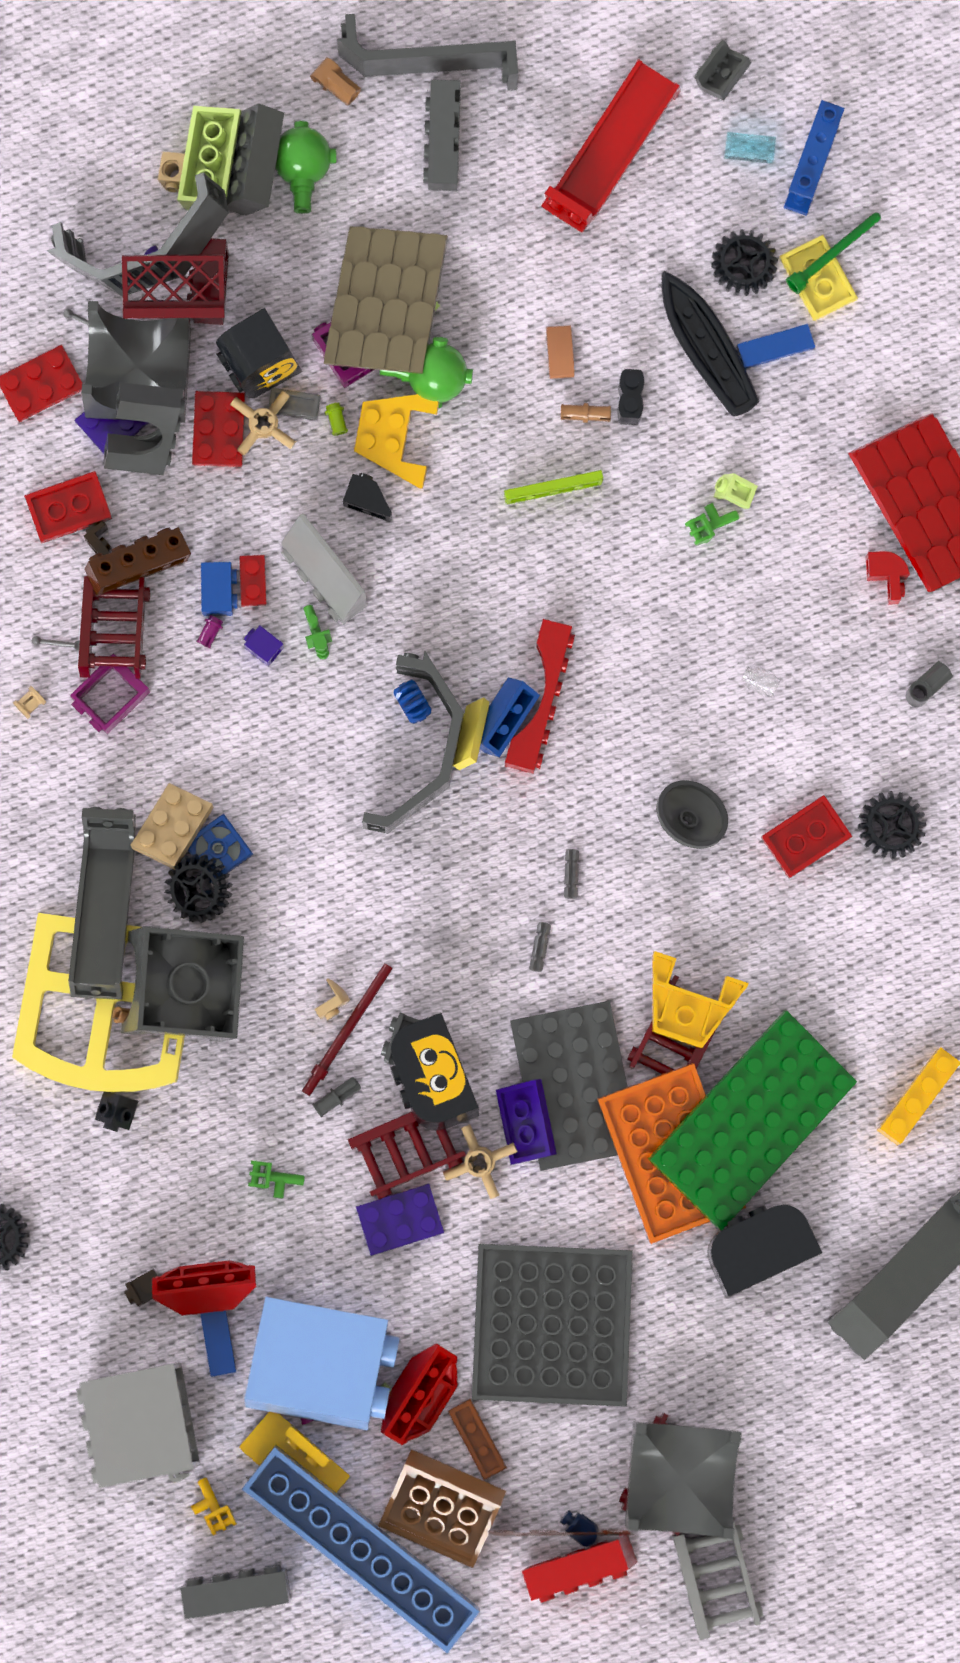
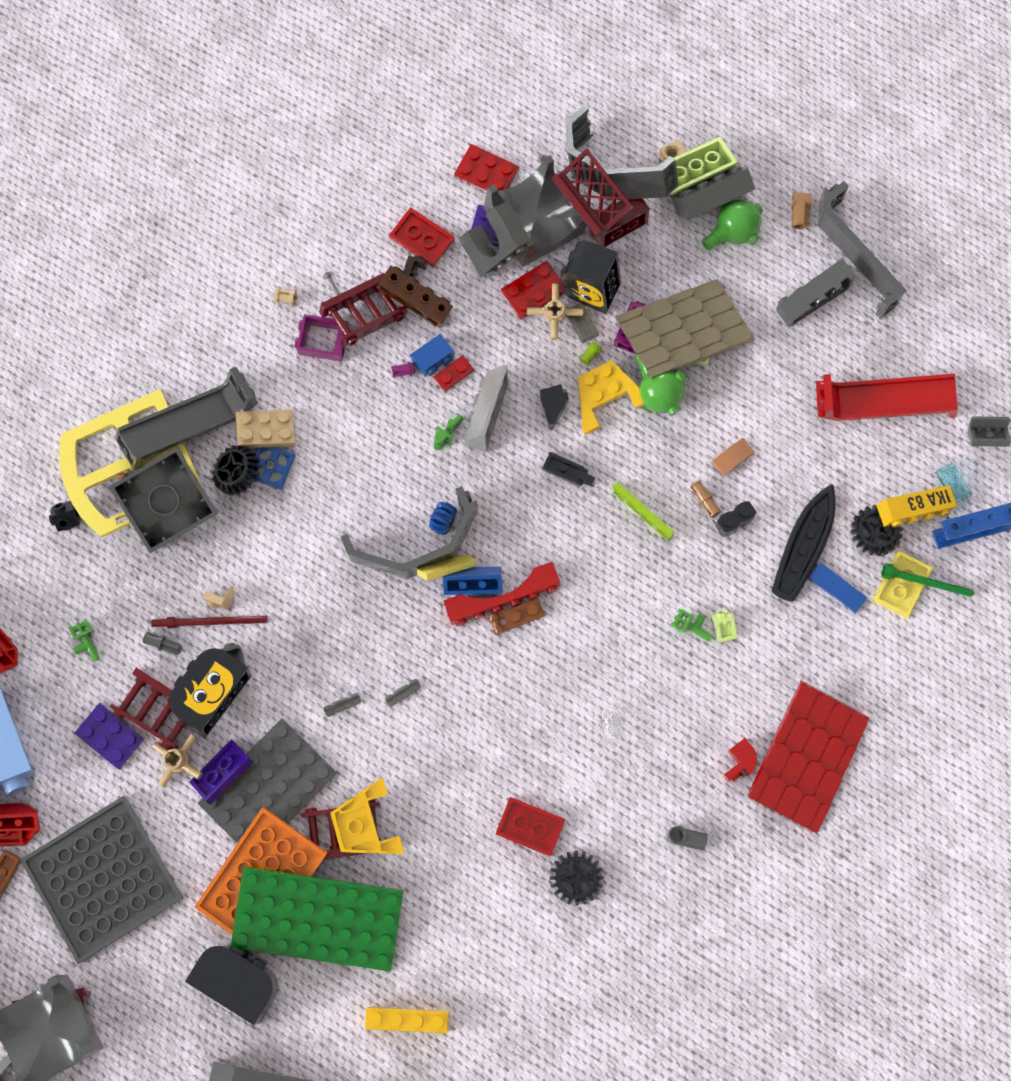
camera: 65 degrees right, 5 degrees down
dark purple brick [244,625,284,667] -> none
dark grey dish [656,780,728,849] -> none
none -> dark orange plate [488,598,545,635]
none -> black hinge [542,452,595,487]
none -> yellow brick [876,485,958,528]

